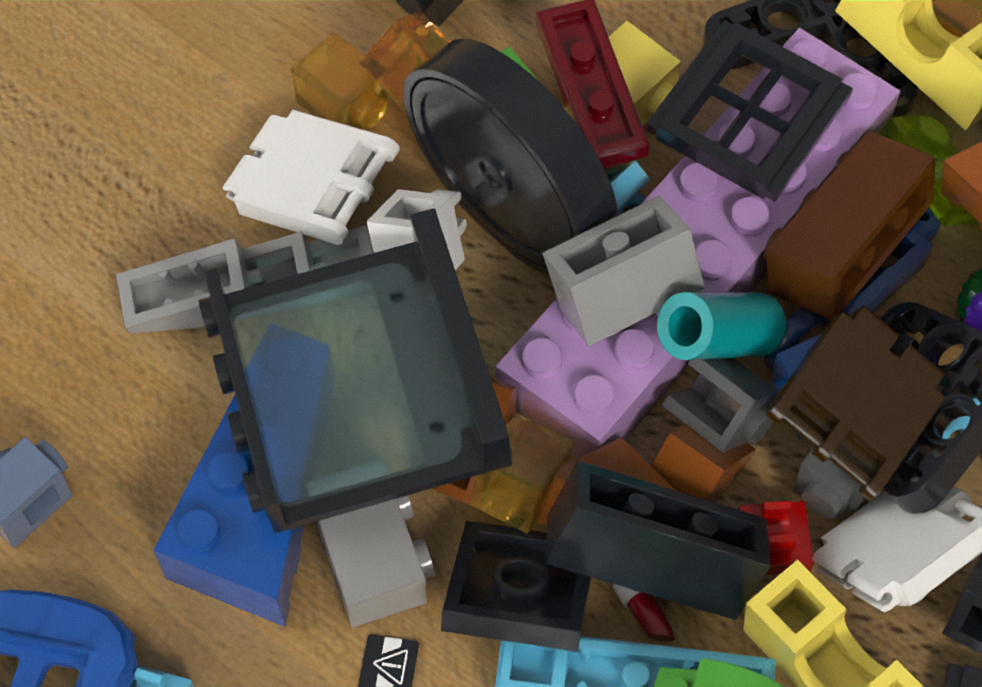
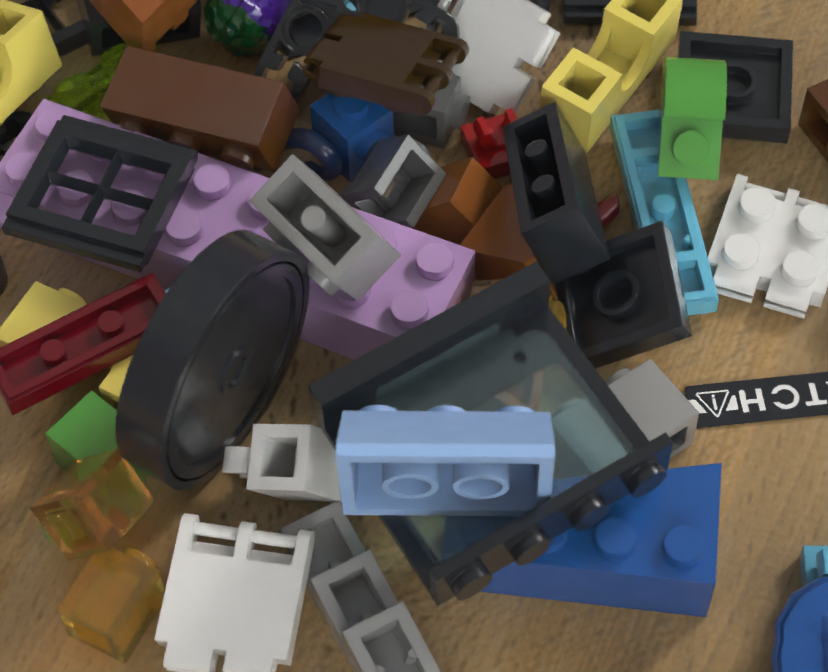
camera: 105 degrees left, 5 degrees down
teal brick [657,292,786,360] -> none
none -> light blue slope [335,405,555,516]

